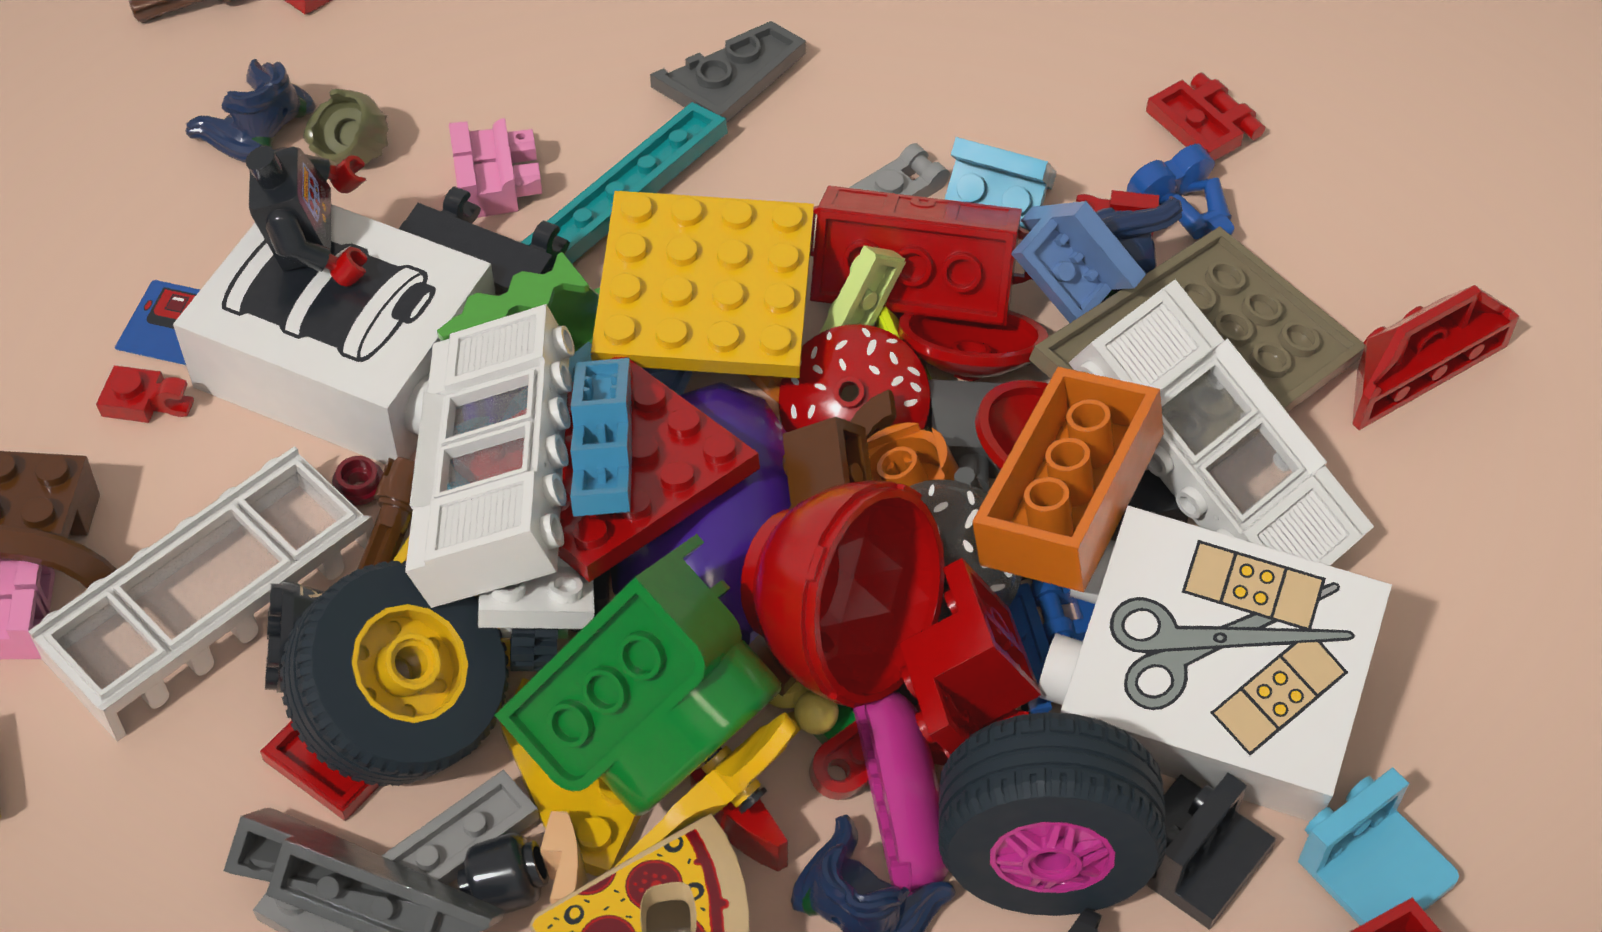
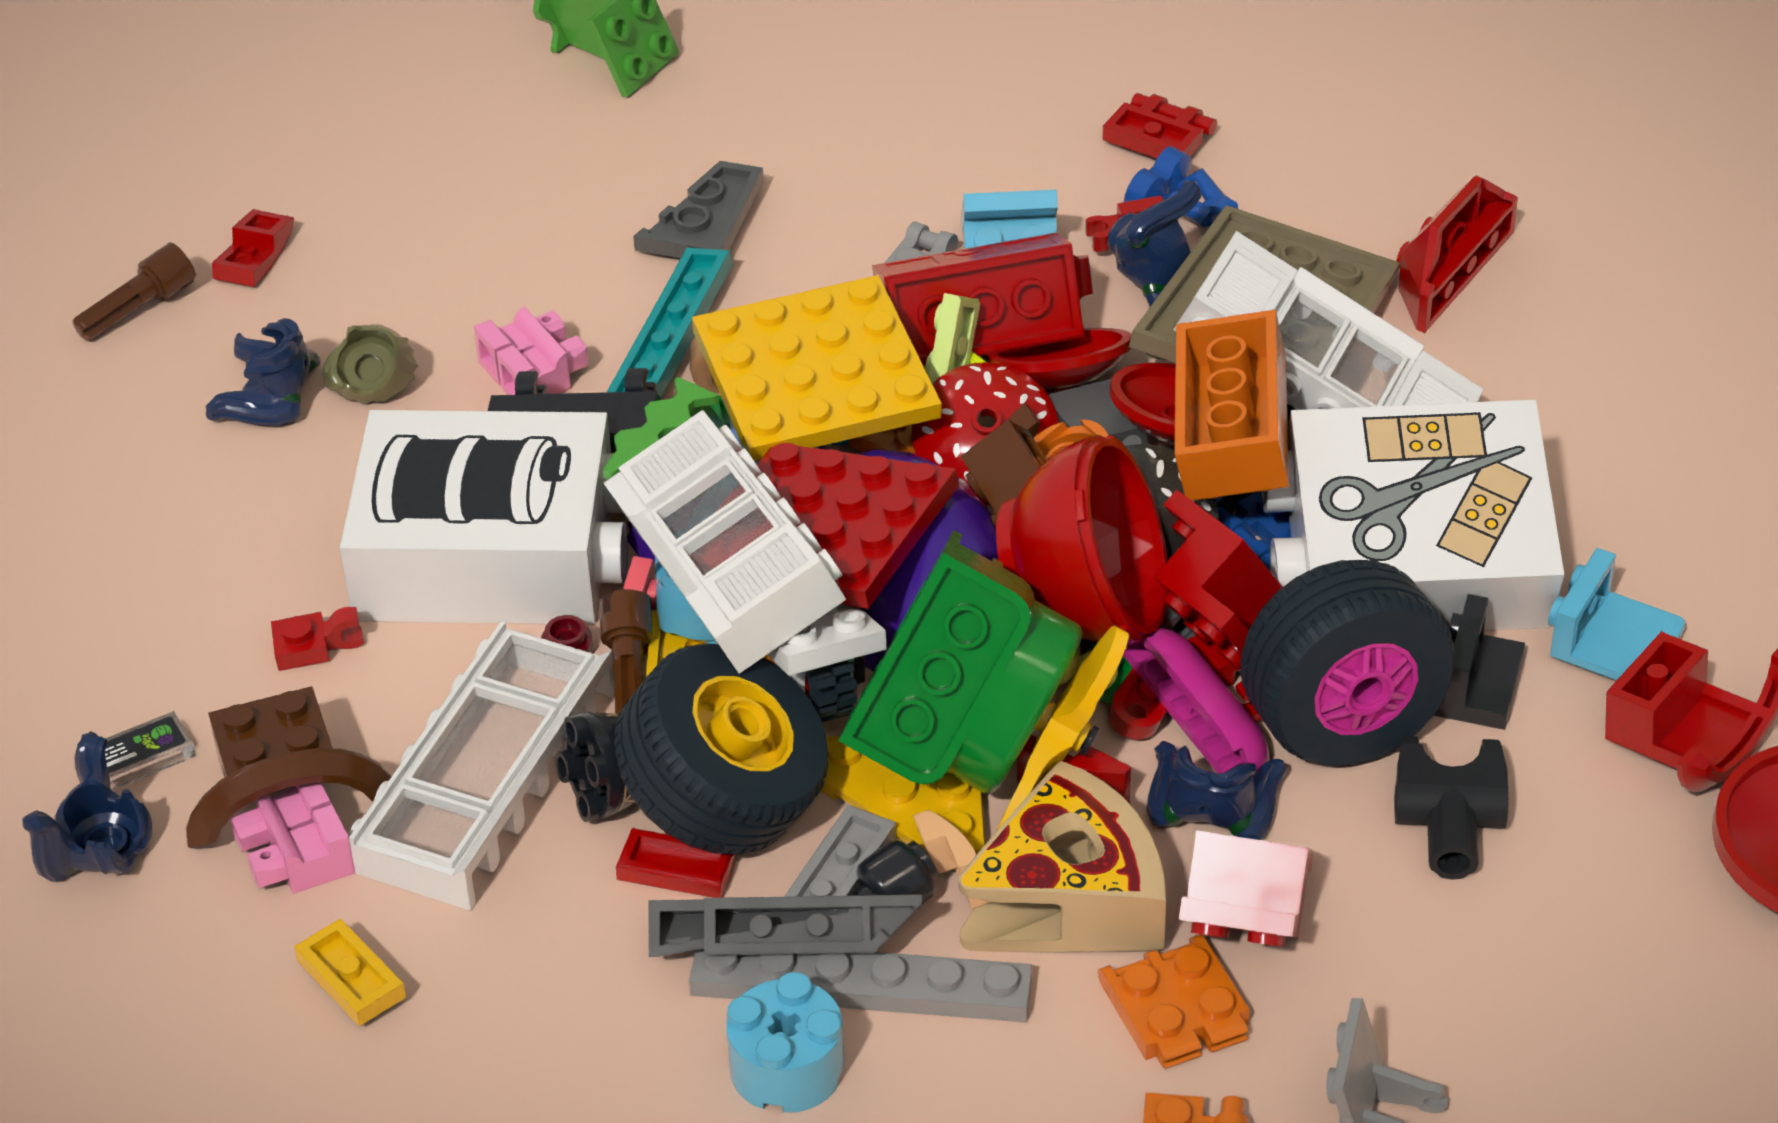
camera: 20 degrees left, 10 degrees down
blue sticker [115,280,200,365] -> none
black torso [246,146,367,287] -> none
dark azure slope [570,358,632,517] -> none
medium blue bracket [1011,201,1146,323] -> none

